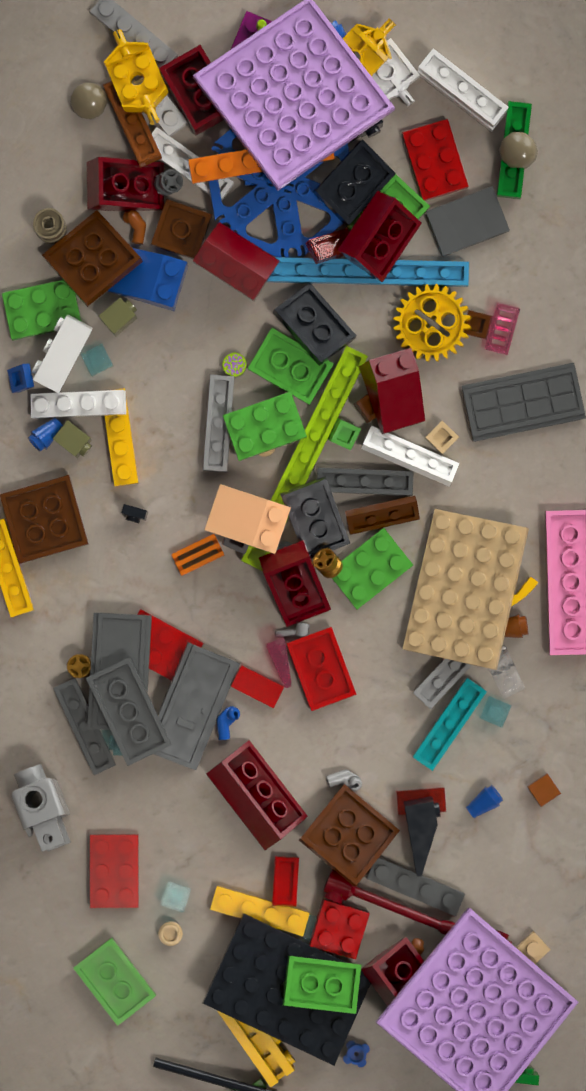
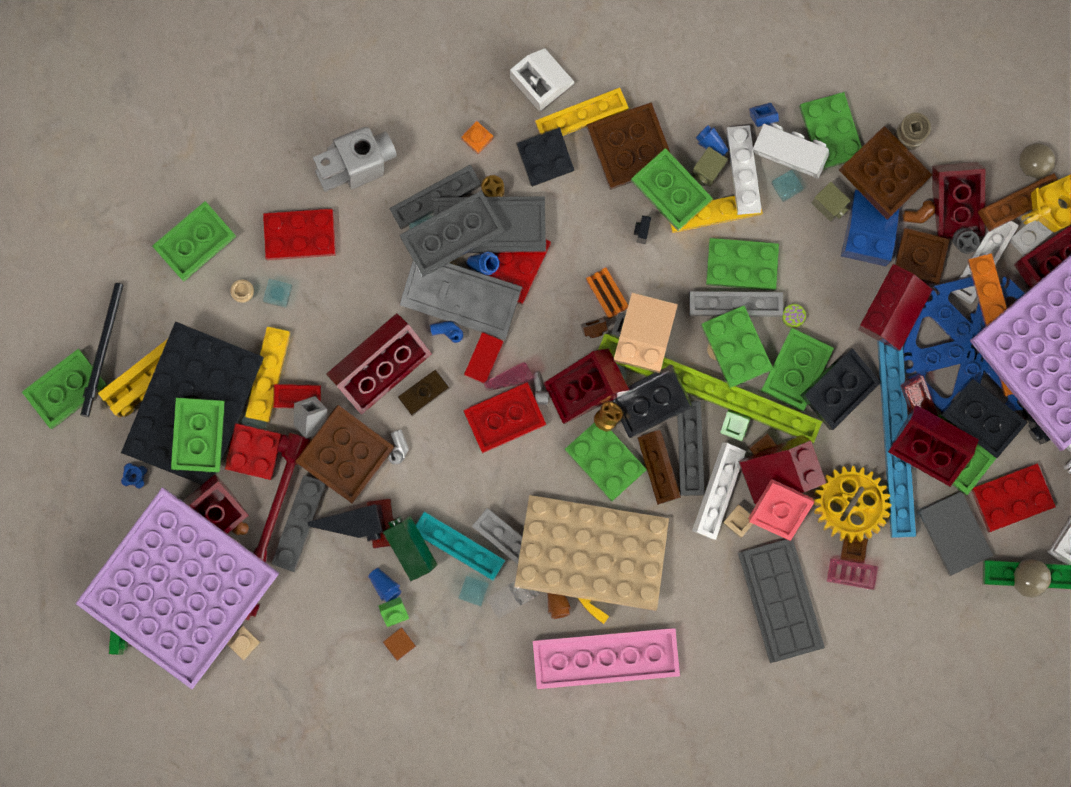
camera: 85 degrees right, 5 degrees down
none -> light grey brick [294,396,327,438]
none -> bright green plate [378,597,409,627]
none -> dark green brick [383,516,438,581]
none -> dark brown plate [398,369,450,416]
none -> orange plate [461,121,494,154]
none -> blue cone [467,252,499,275]
none -> black plate [516,127,575,187]
none -> reddish brown plate [580,318,608,338]
none -> bright green plate [631,148,713,231]
none -> bright green plate [706,238,779,291]
none -> coral plate [748,479,814,541]

